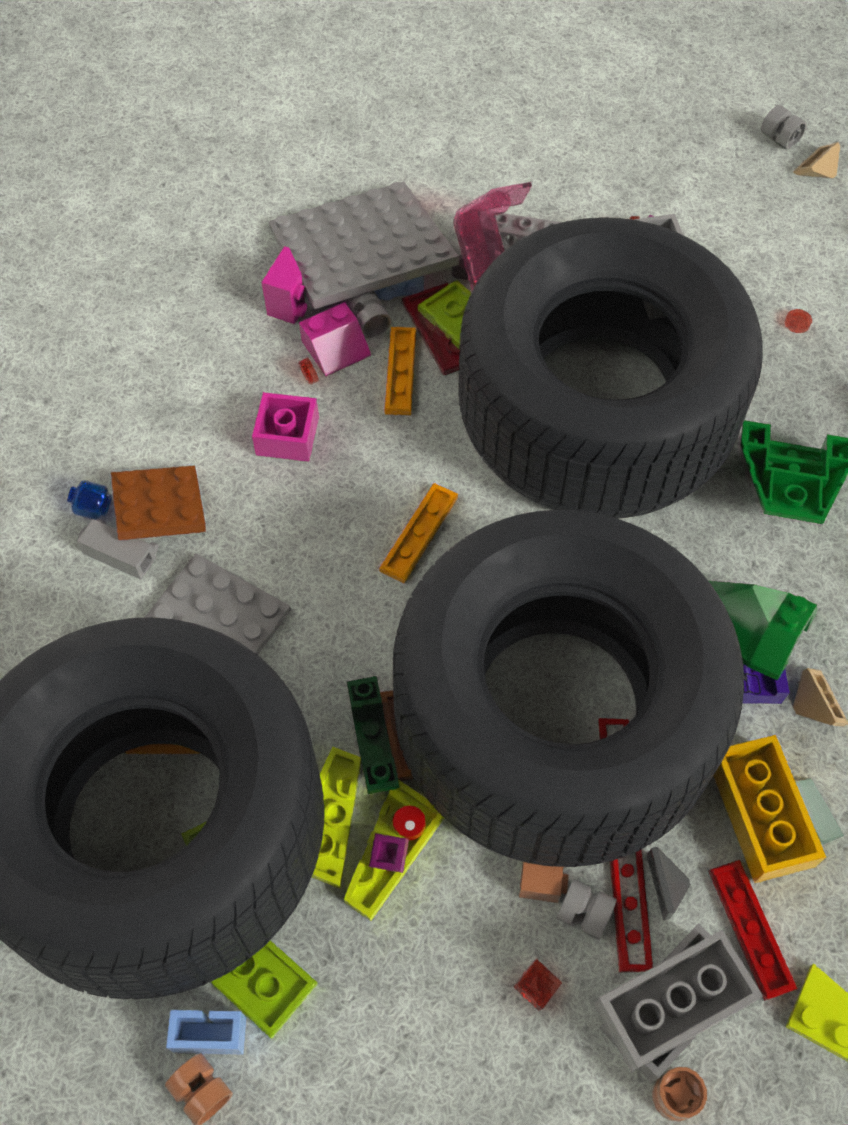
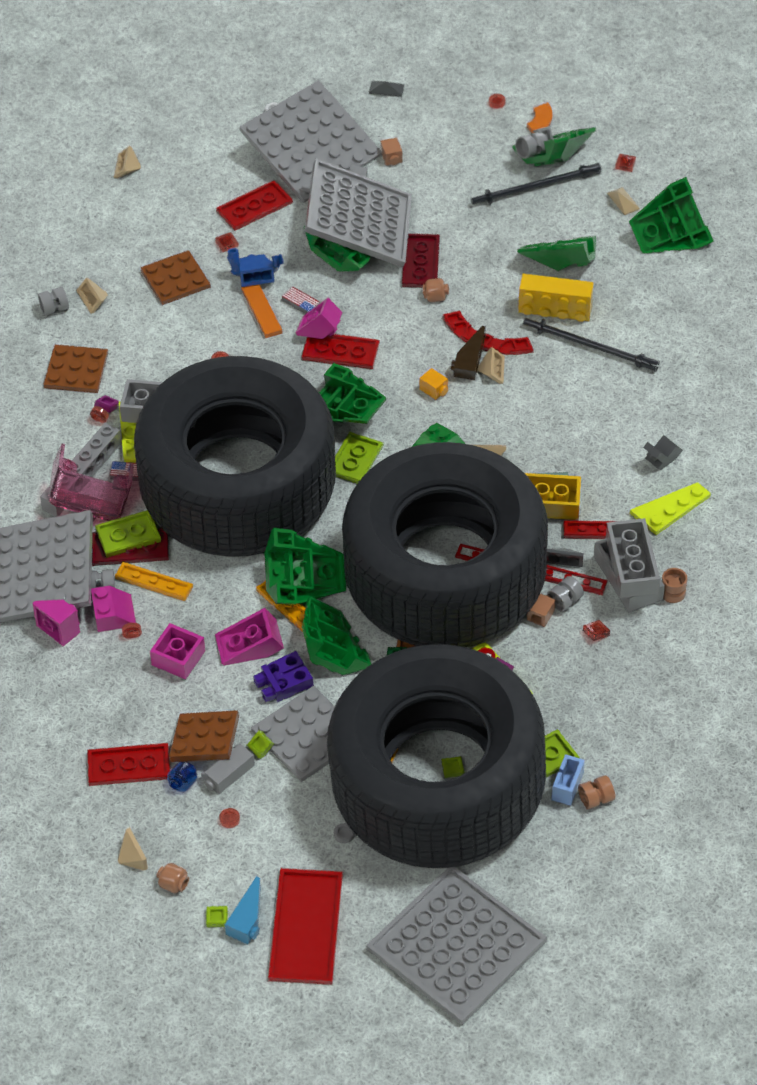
camera: 70 degrees left, 10 degrees down
none -> dark orange plate [44,344,108,393]
none -> red tile [87,743,171,786]
none -> dark pink slope [215,608,284,665]
none -> clear red tile [219,808,240,828]
none -> lime tile [246,730,274,759]
none -> dark purple hips [253,651,314,702]
none -> green wedge [265,528,346,605]
none -> green wedge [302,596,371,675]
none -> lime tile [335,432,384,484]

